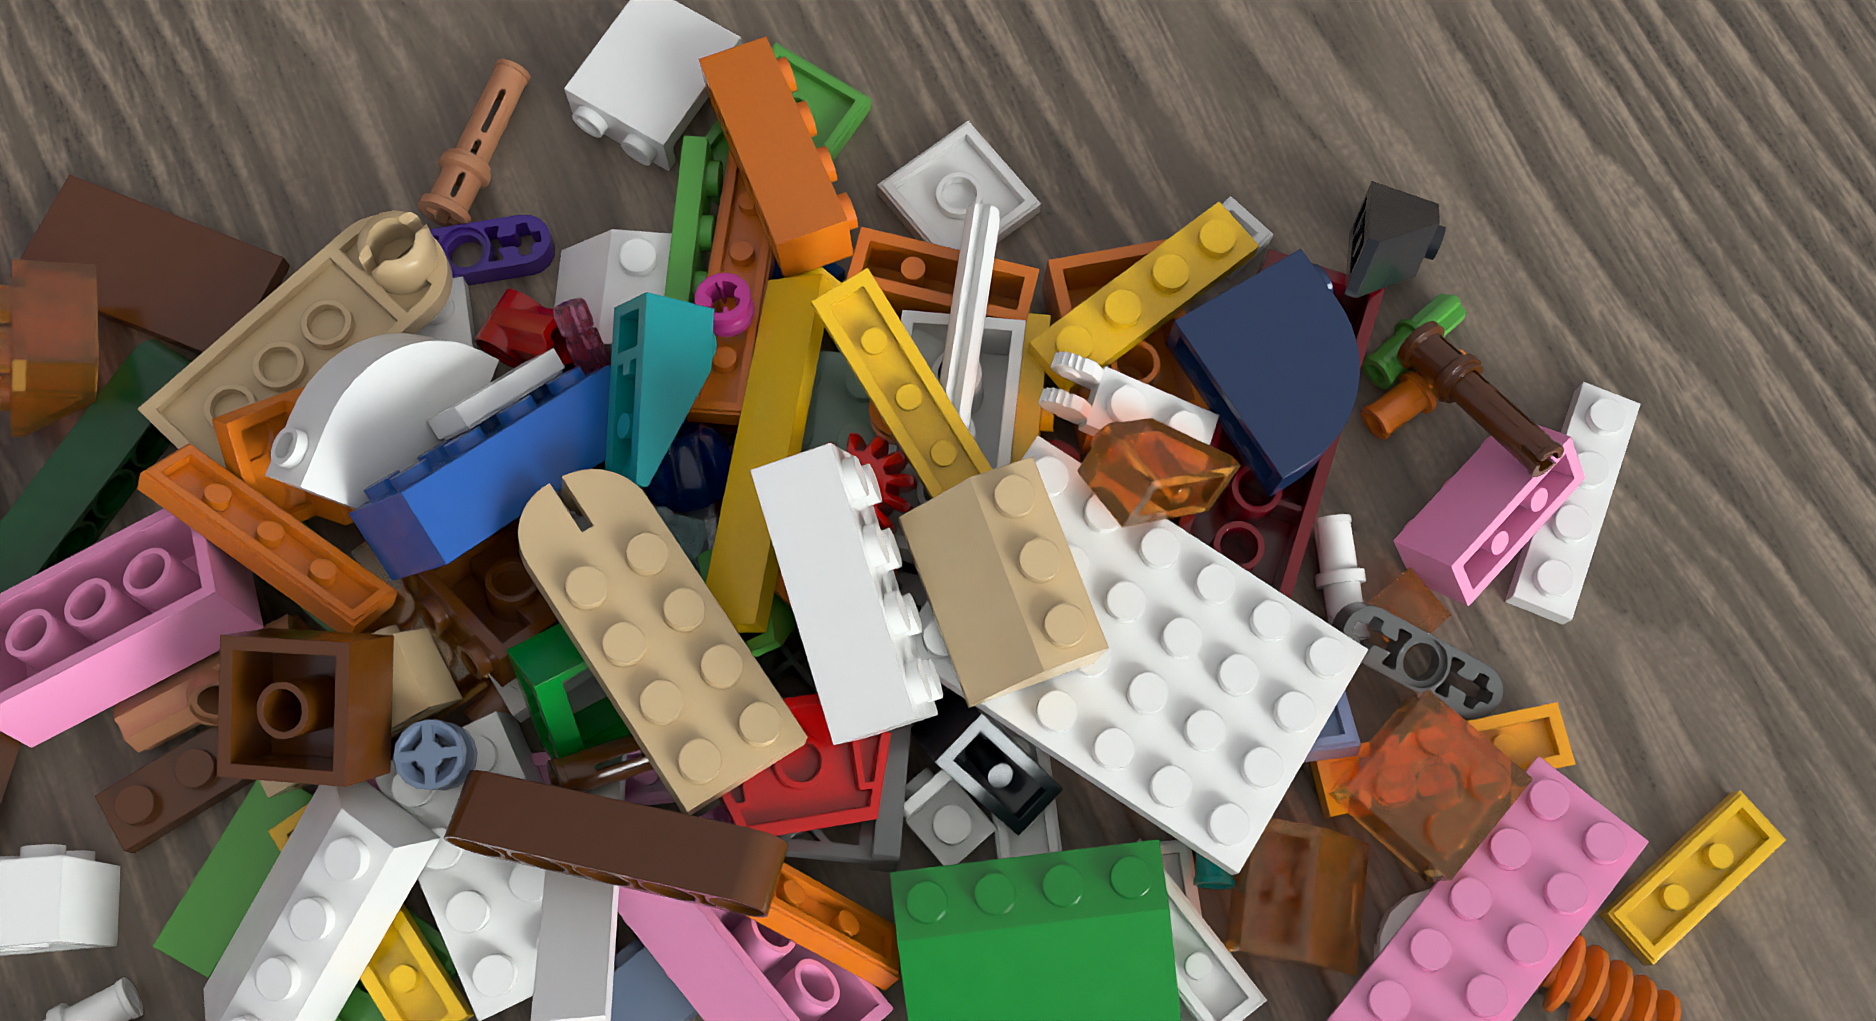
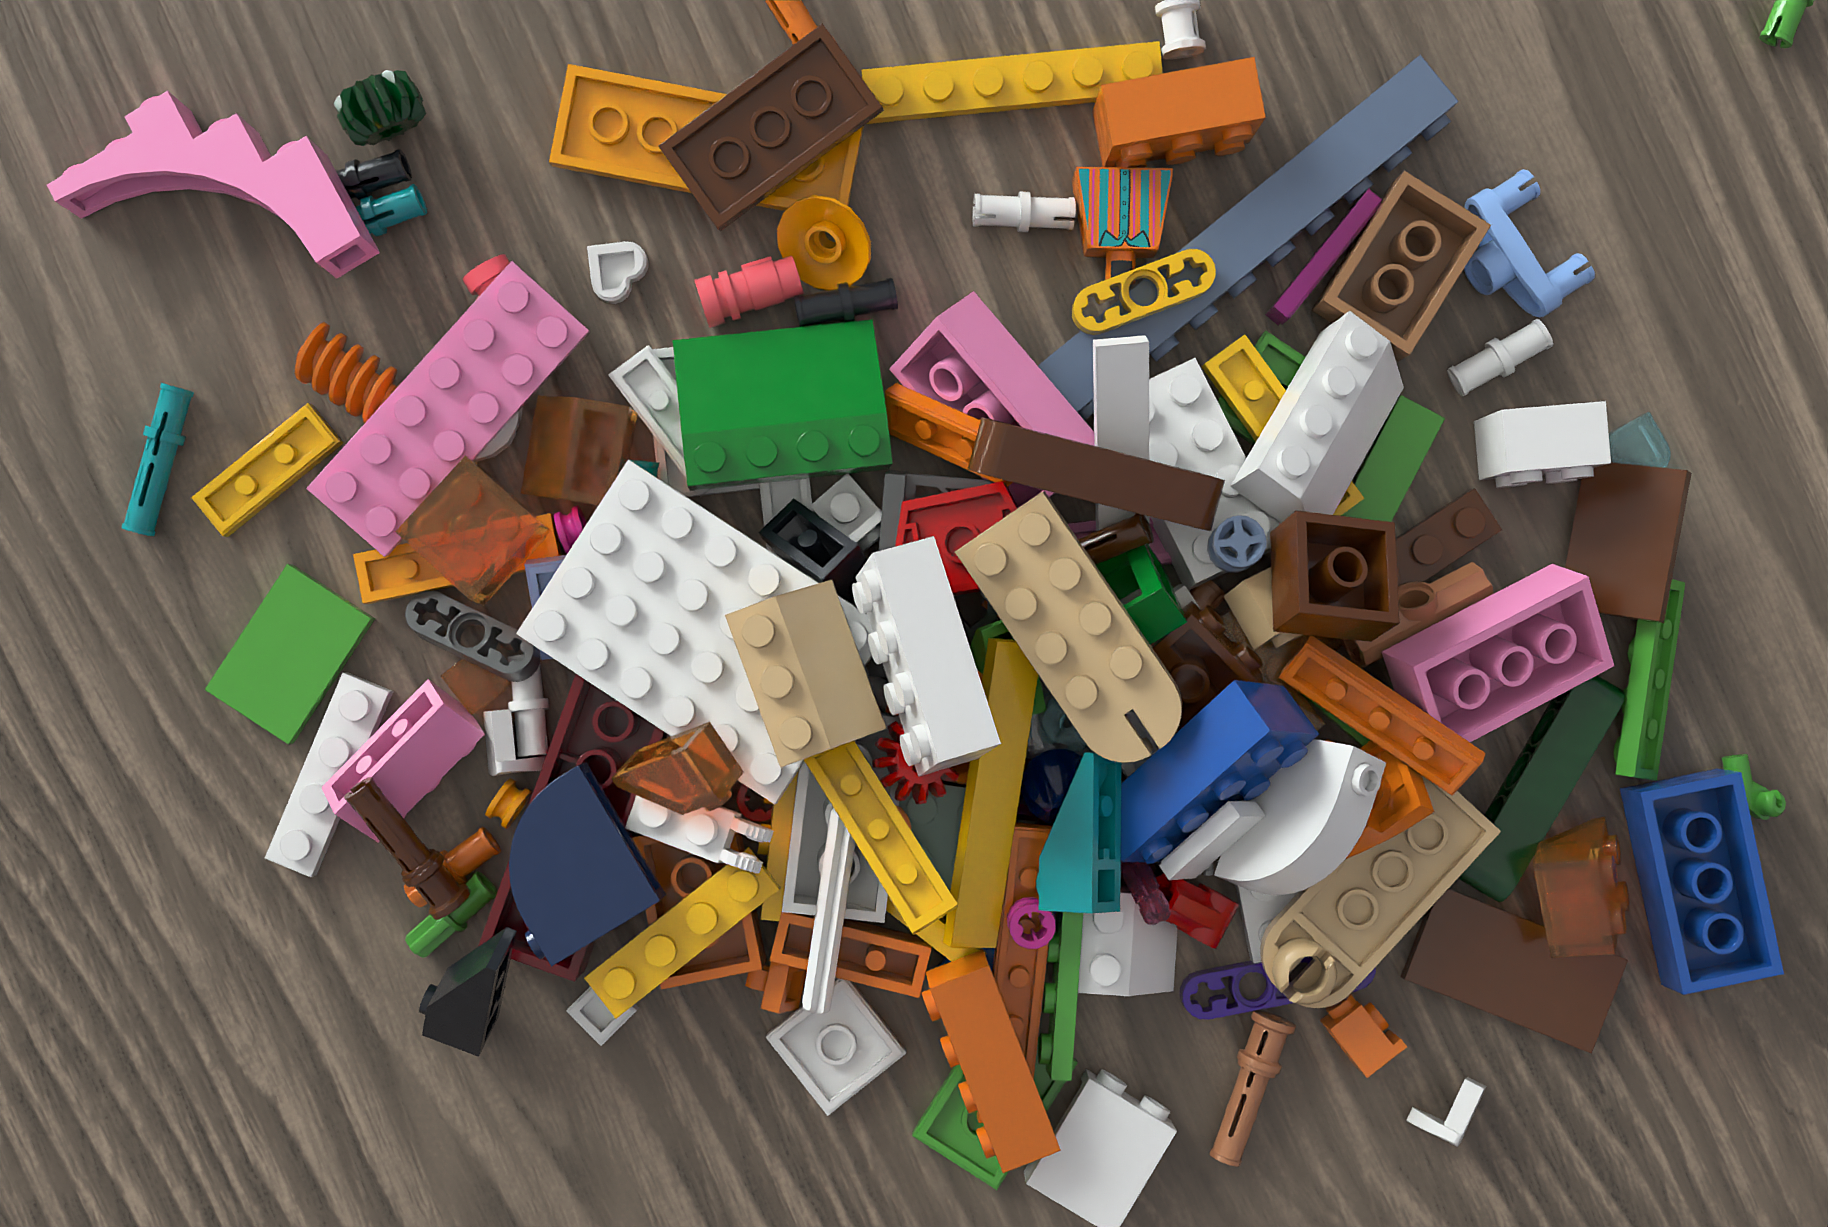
camera: 175 degrees left, 15 degrees up
none -> teal pin [121,383,194,536]
none -> bright green tile [205,564,375,745]
none -> white tile [483,709,546,776]
none -> light orange bush [485,778,532,829]
none -> dark pink bush [554,505,587,554]
none -> orange tile [745,962,807,1014]
none -> orange brick [1320,994,1407,1078]
none -> white tile [1406,1077,1487,1147]

